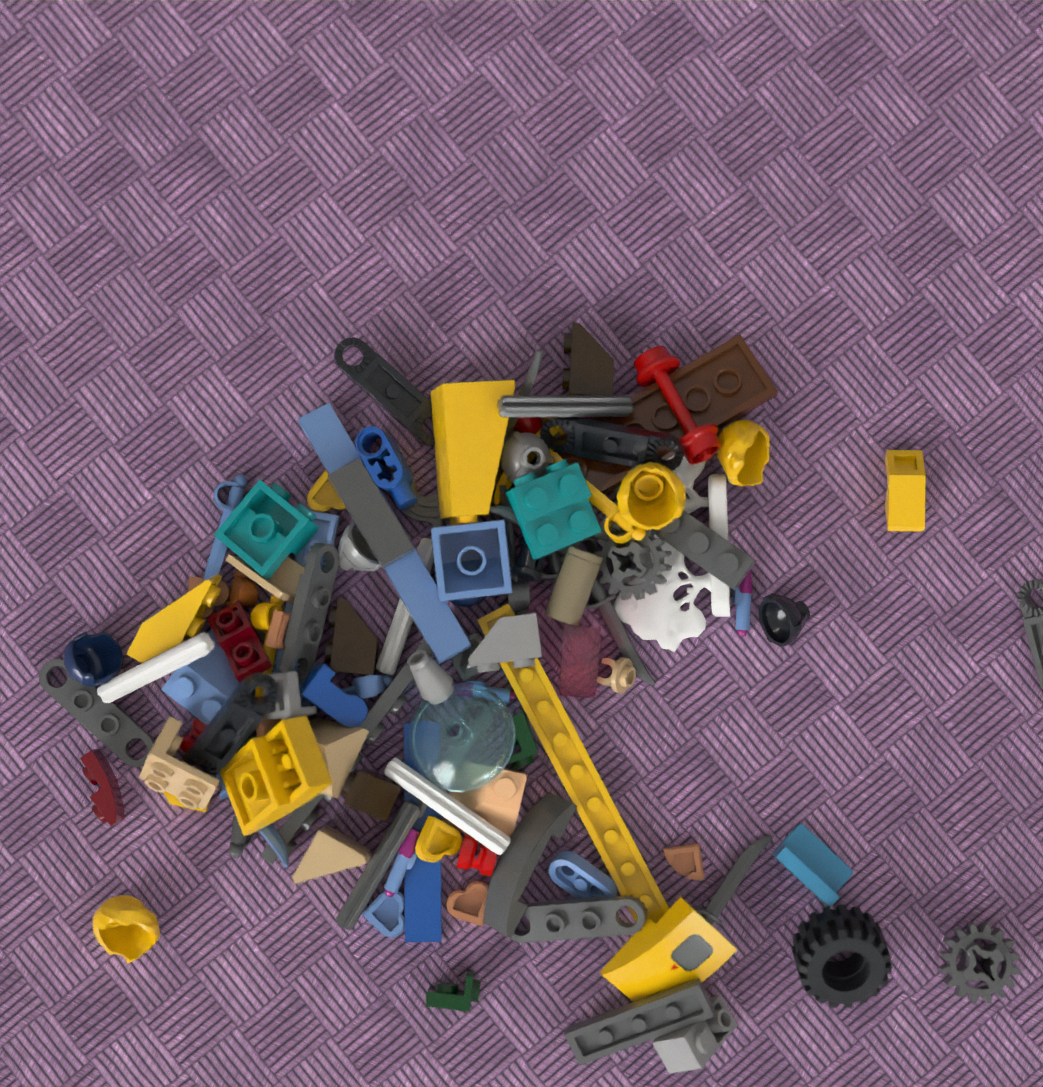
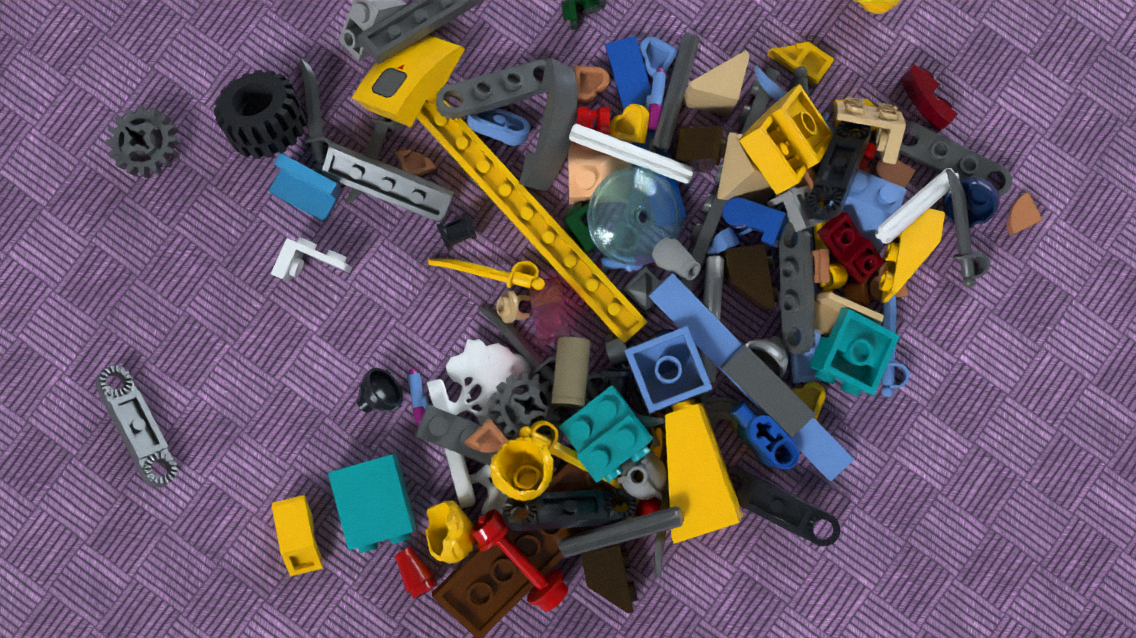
camera: 160 degrees right, 0 degrees up
light grey slope [468,613,542,673] -> none
none -> white bracket [271,237,353,283]
none -> dark grey sword [300,58,334,174]
none -> plate [321,142,455,223]
none -> teal brick [328,453,417,553]
none -> red cone [394,547,437,599]
none -> yellow sword [428,259,545,290]
none -> black bush [437,212,477,251]
none -> nougat tile [463,419,508,453]
none -> yellow tile [767,41,835,87]
none -> nougat tile [873,158,916,188]
none -> dark grey sword [946,169,990,288]
none -> nougat tile [1006,192,1043,235]

